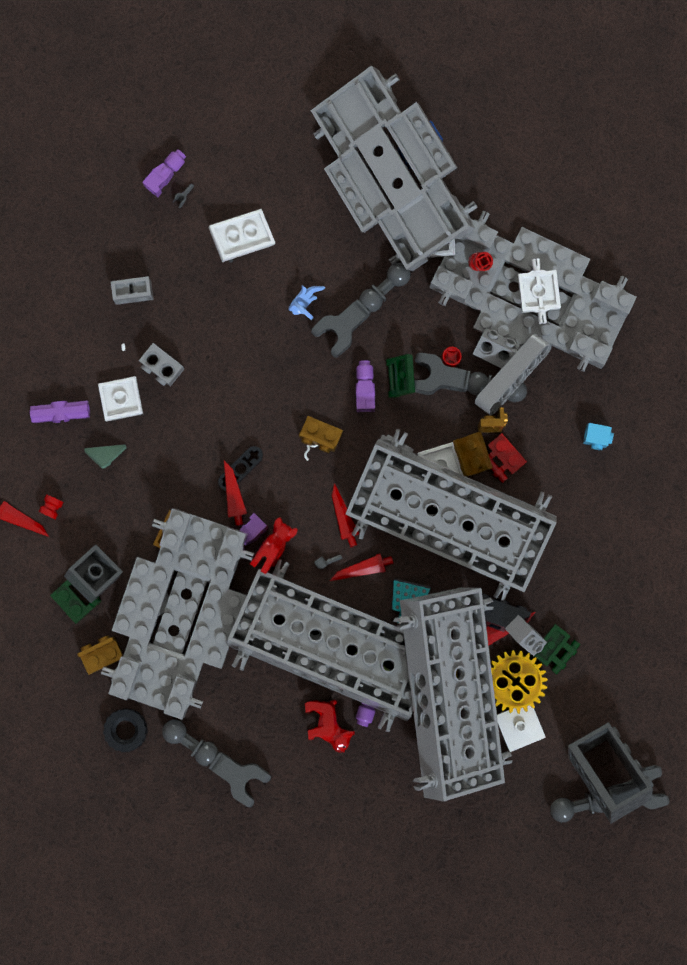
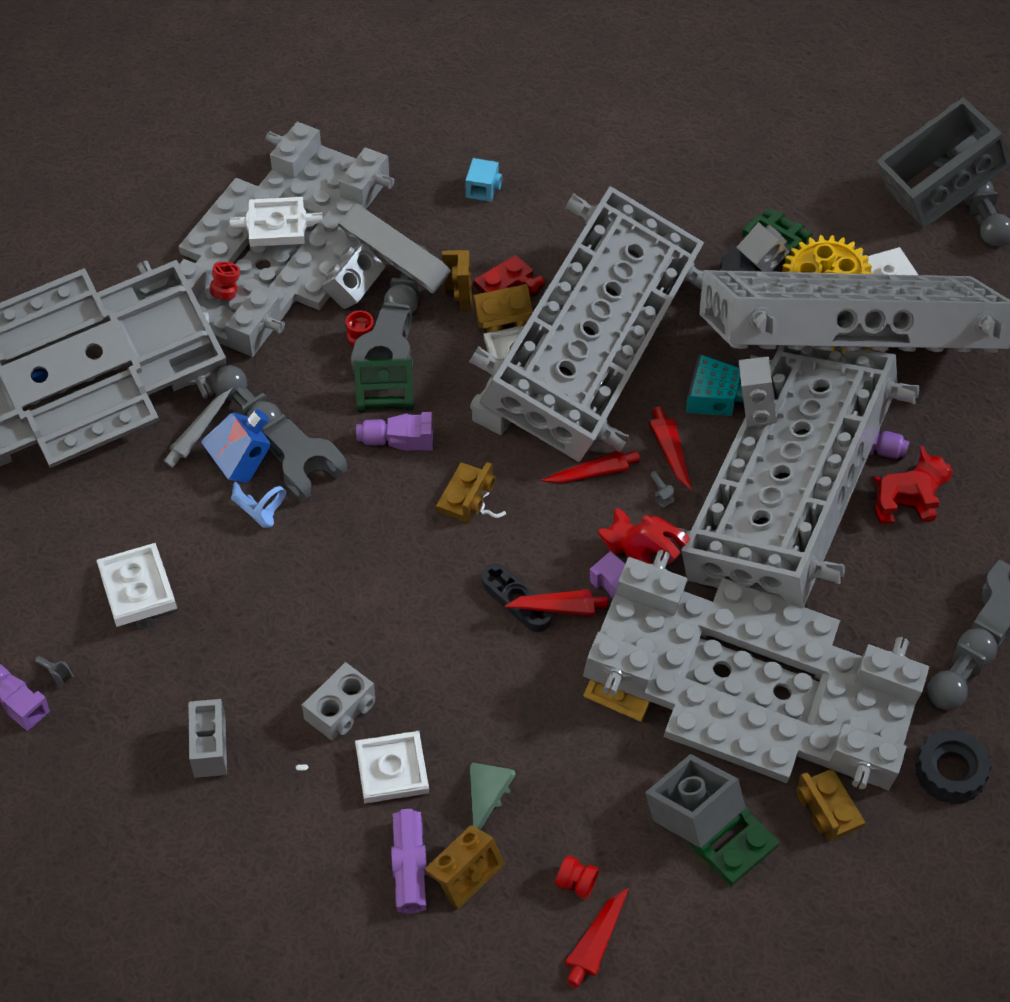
camera: 90 degrees left, 30 degrees down
none -> light grey bar [164,387,233,468]
none -> blue torso [201,409,270,483]
none -> pearl gold bracket [425,825,505,910]
none -> light grey brick [739,356,777,427]

